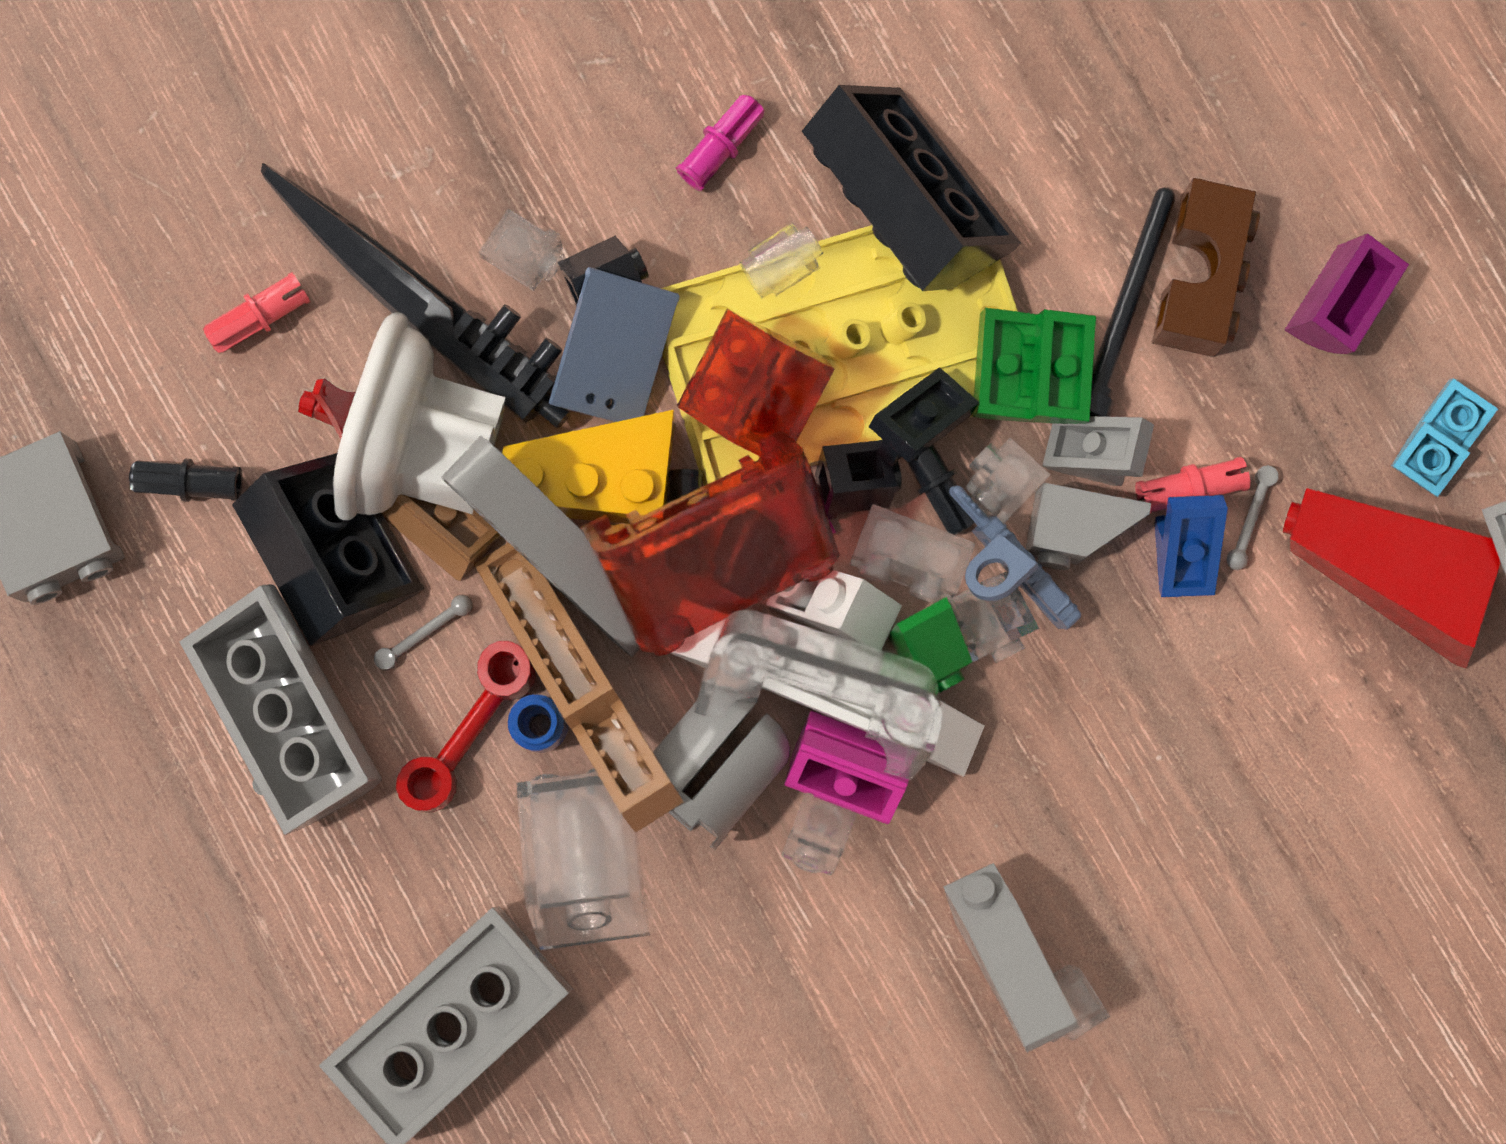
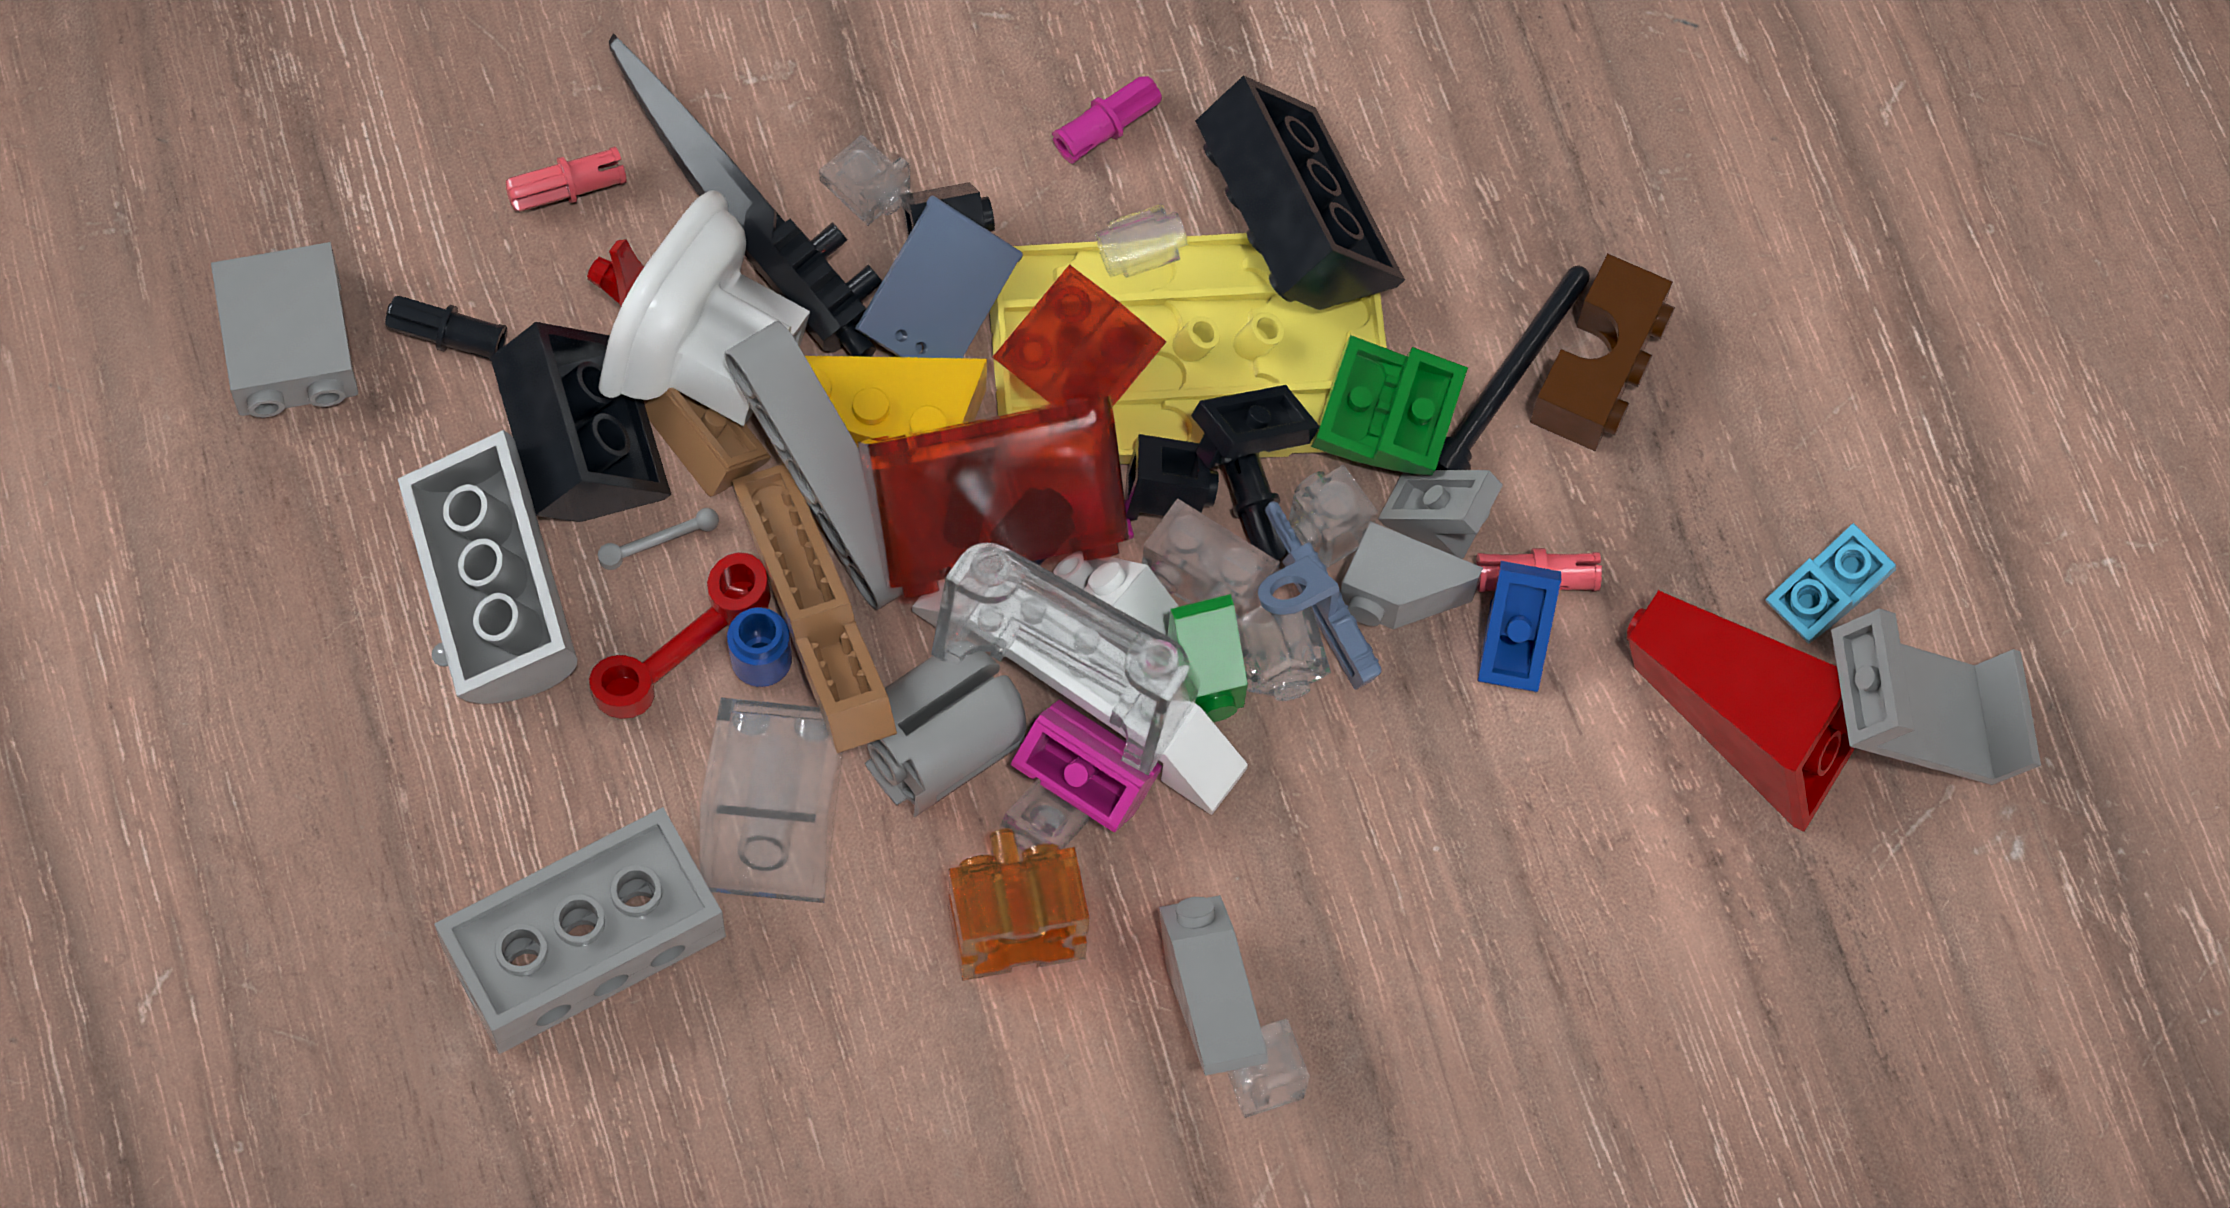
camera: 15 degrees right, 15 degrees down
light grey hinge [1227,465,1279,570] -> none
magenta brick [1284,233,1409,354] -> none
none -> clear orange brick [948,828,1090,981]

